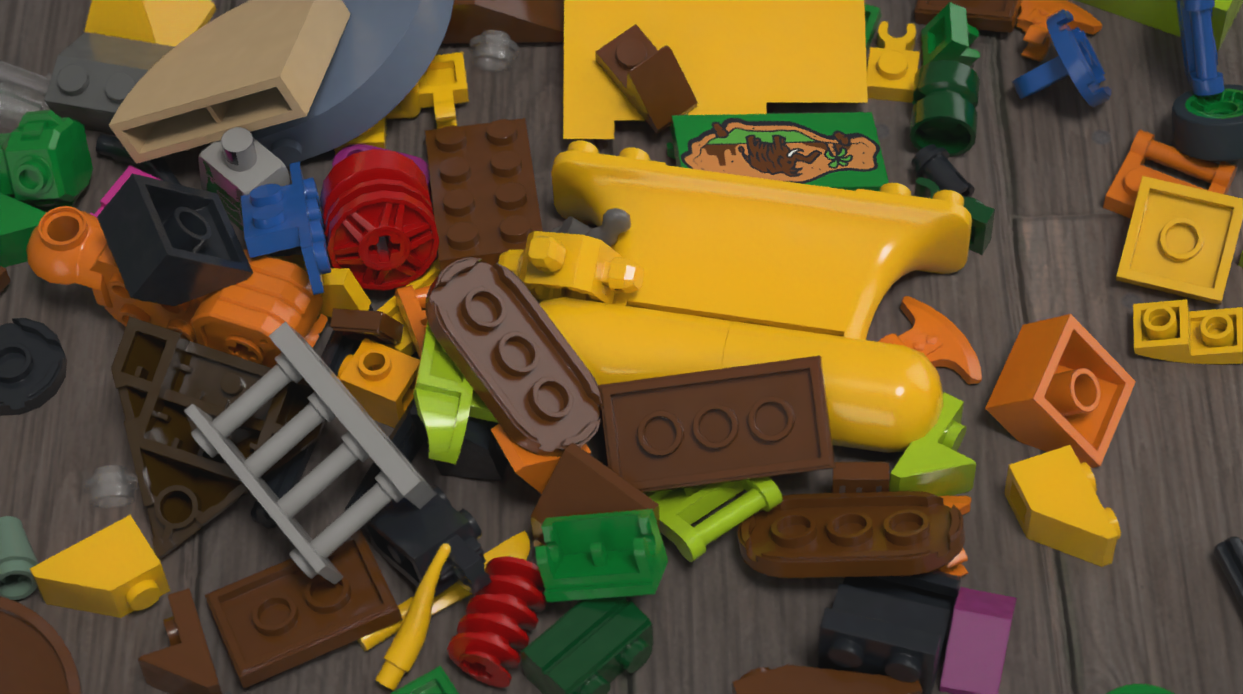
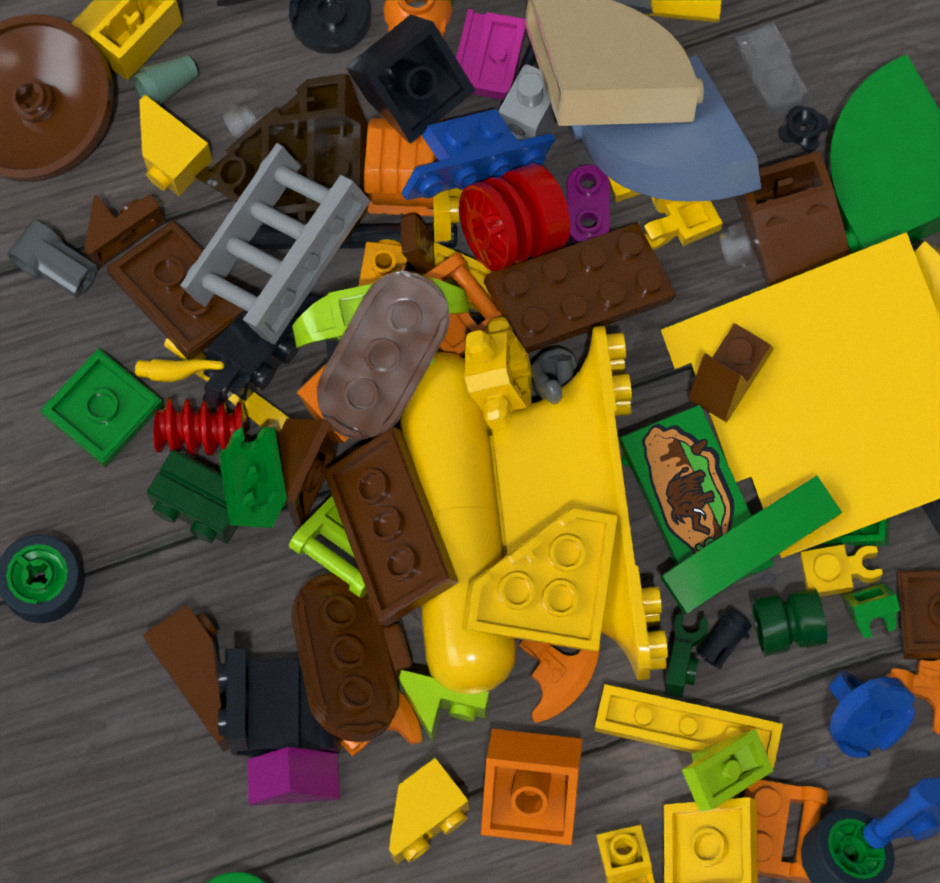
camera: 75 degrees right, 15 degrees up
none -> yellow plate [462,508,617,652]
none -> yellow plate [594,684,783,769]
none -> green slope [660,476,842,615]
none -> lime slope [682,729,774,812]

